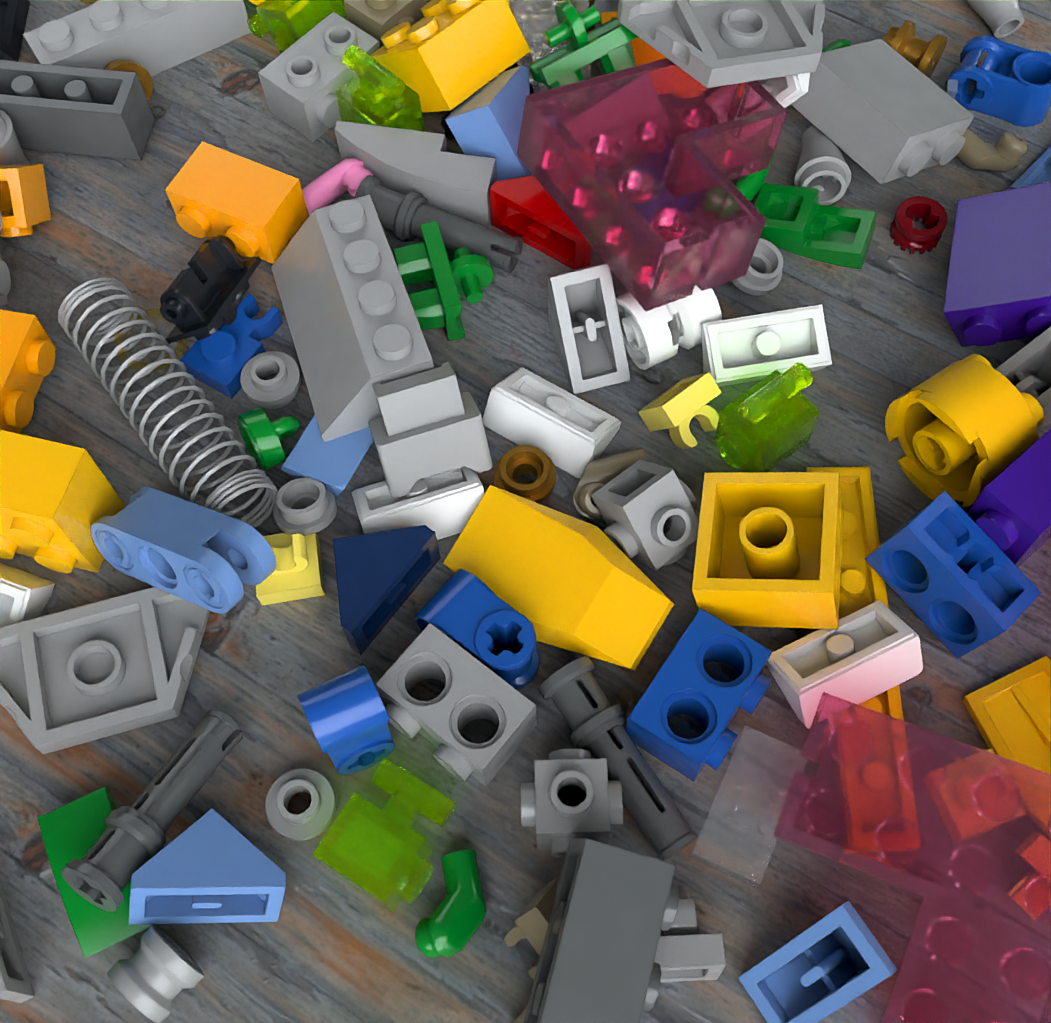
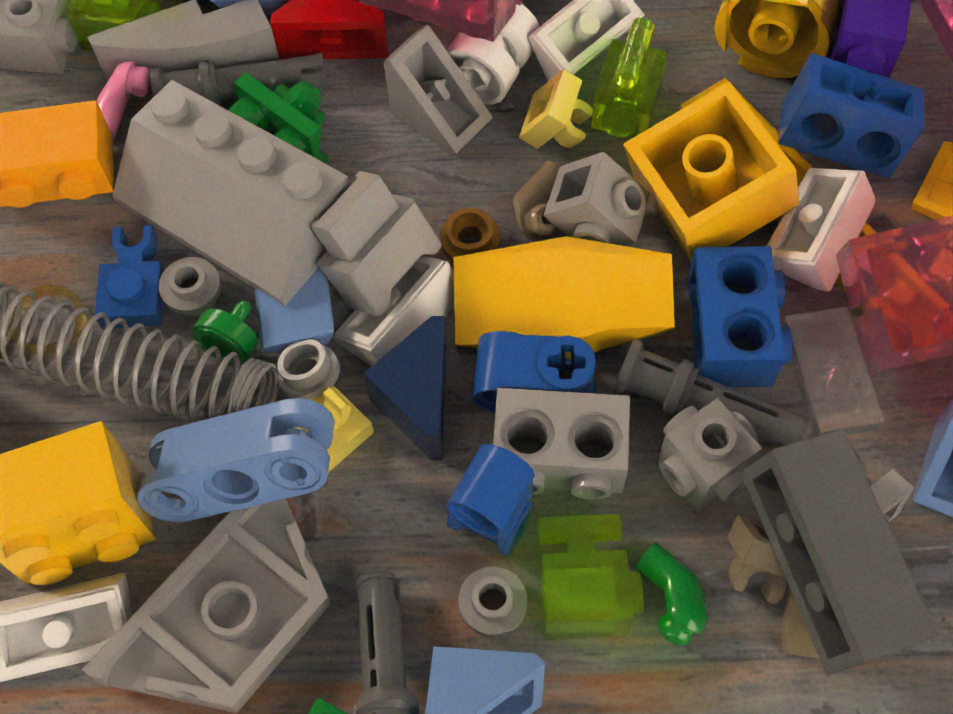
camera: 35 degrees left, 0 degrees up
black hinge [160,235,262,344] -> none
white slope [482,367,622,478] -> none

